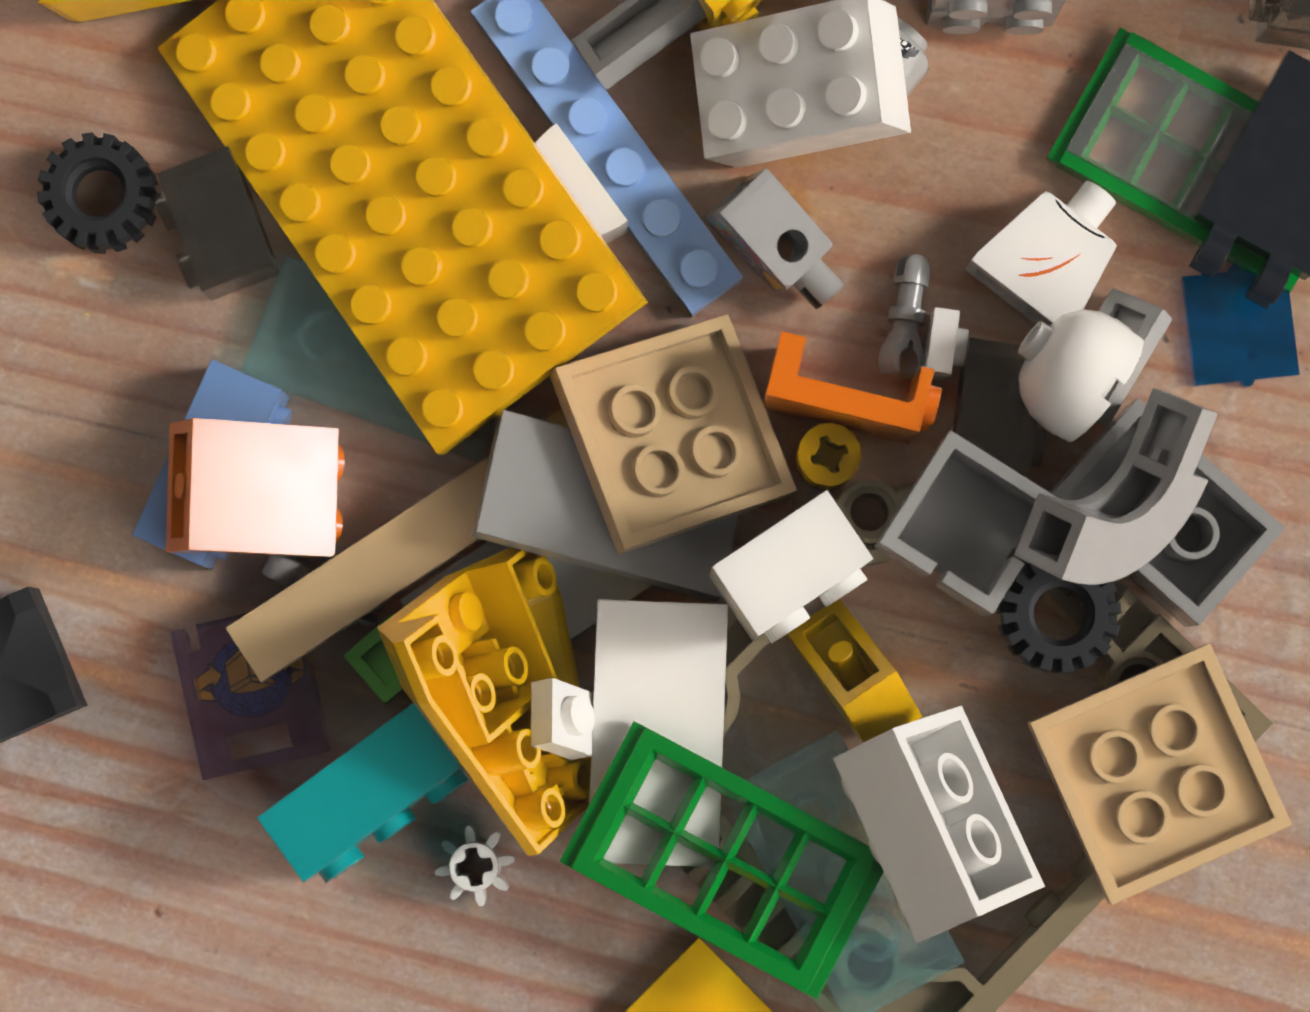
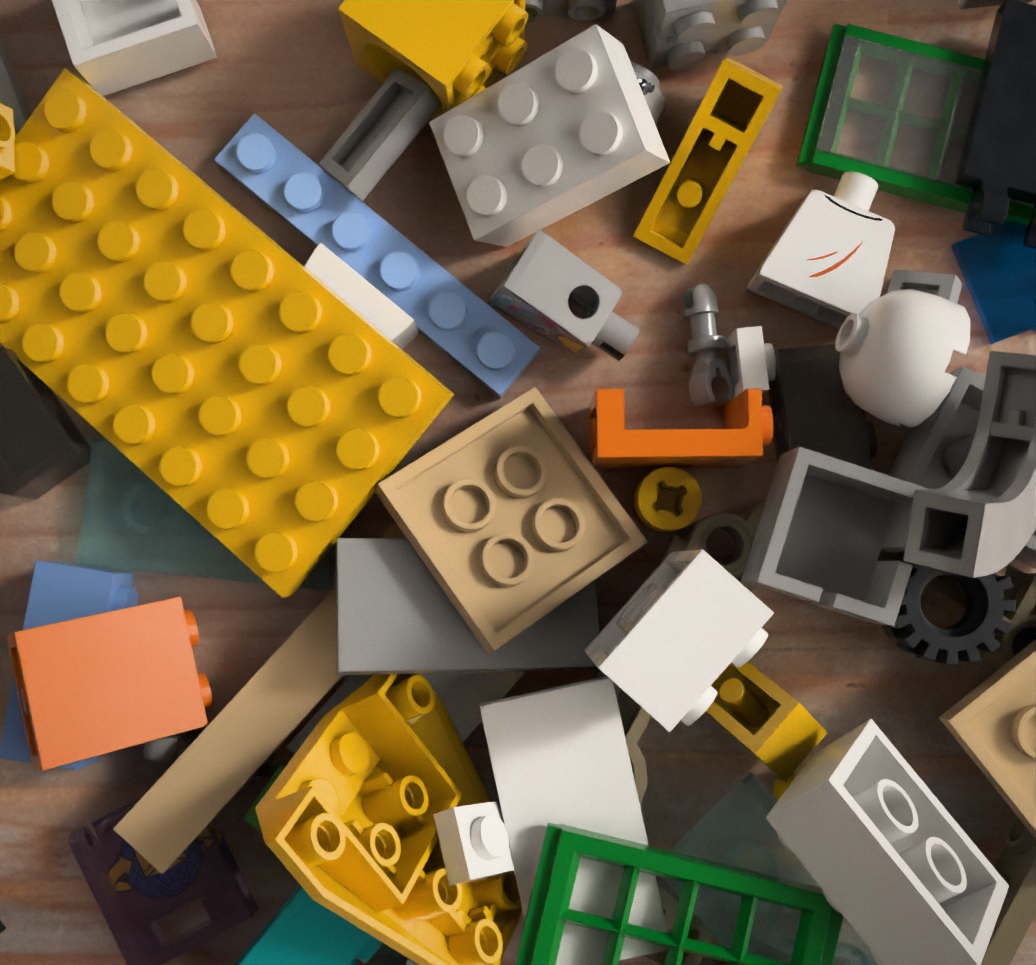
camera: 20 degrees left, 0 degrees up
none -> yellow slope [633,57,783,265]

